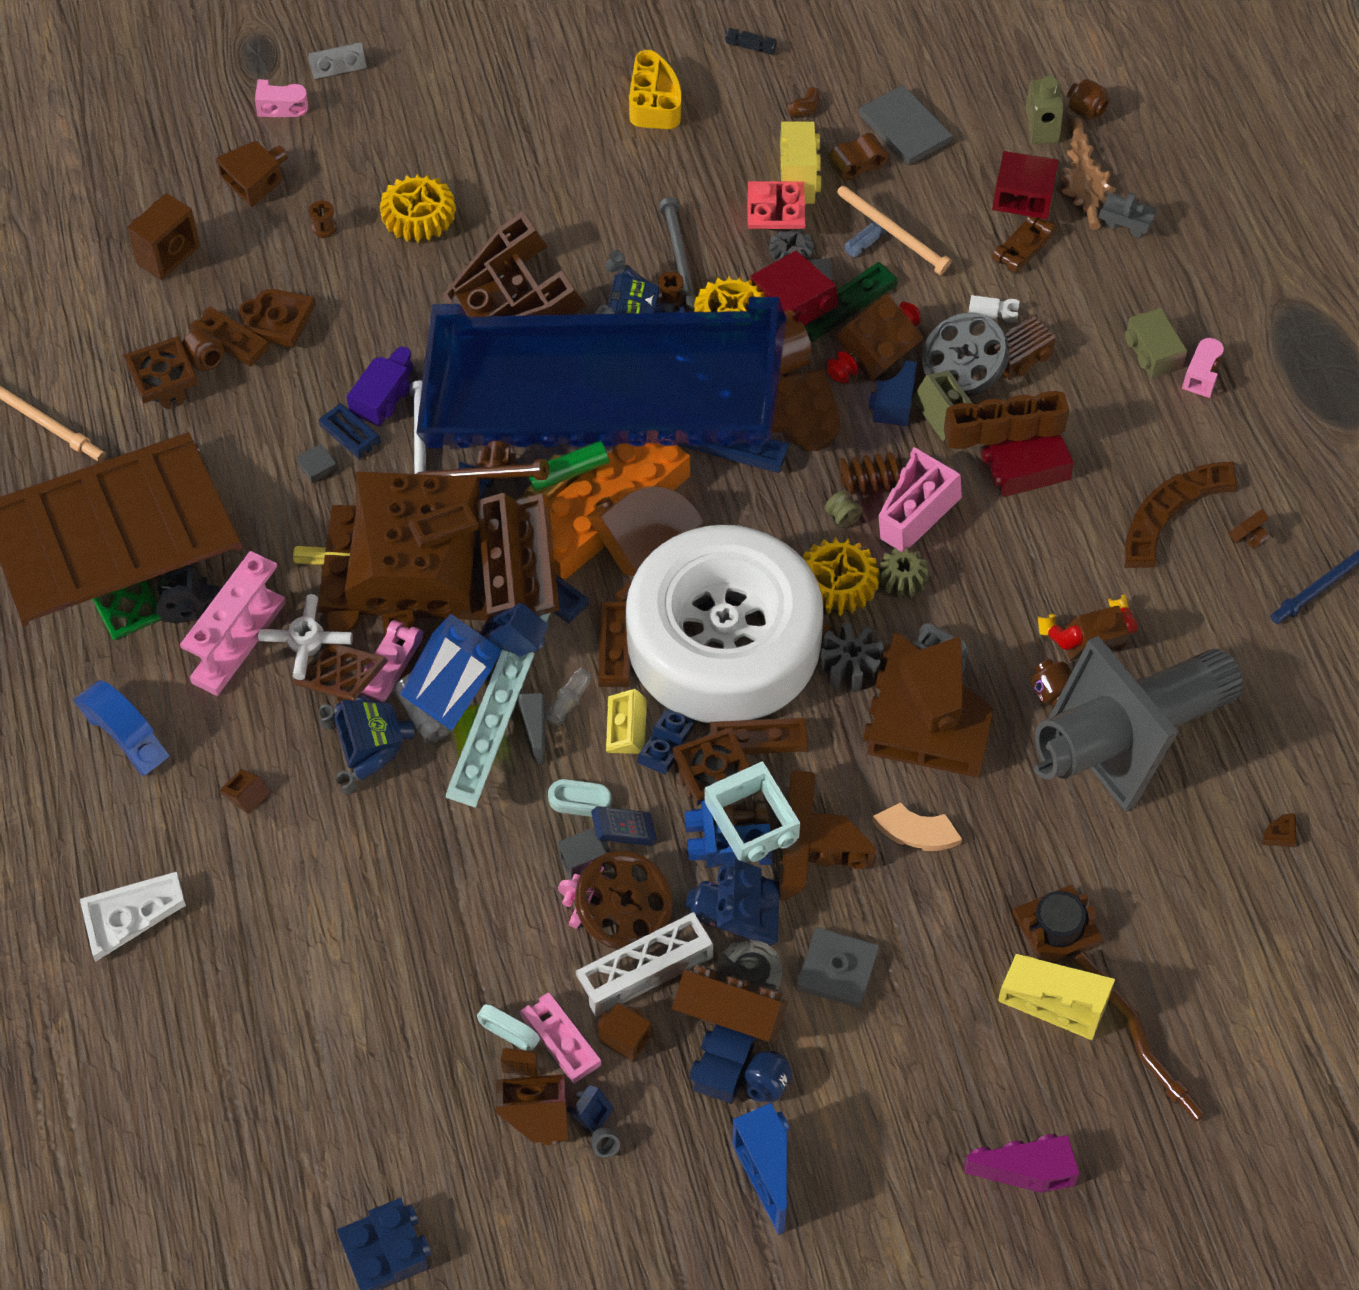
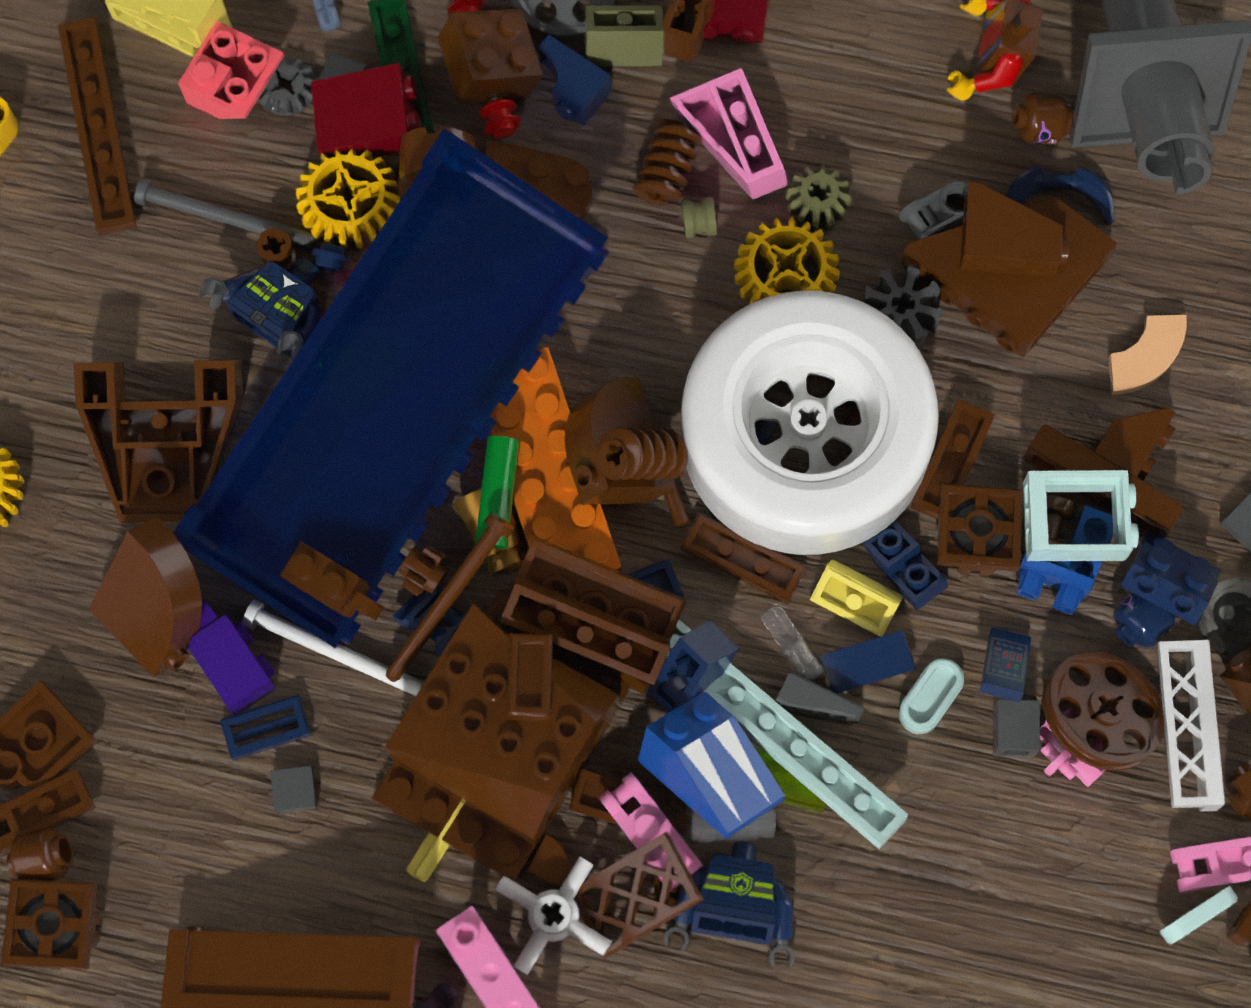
camera: 60 degrees left, 15 degrees up
none -> reddish brown plate [57,17,137,236]
none -> reddish brown brick [89,516,202,677]
none -> reddish brown hinge [280,541,384,621]
none -> reddish brown piece [596,427,688,480]
none -> dark blue slope [820,630,916,694]
none -> dark blue piece [1006,166,1114,225]

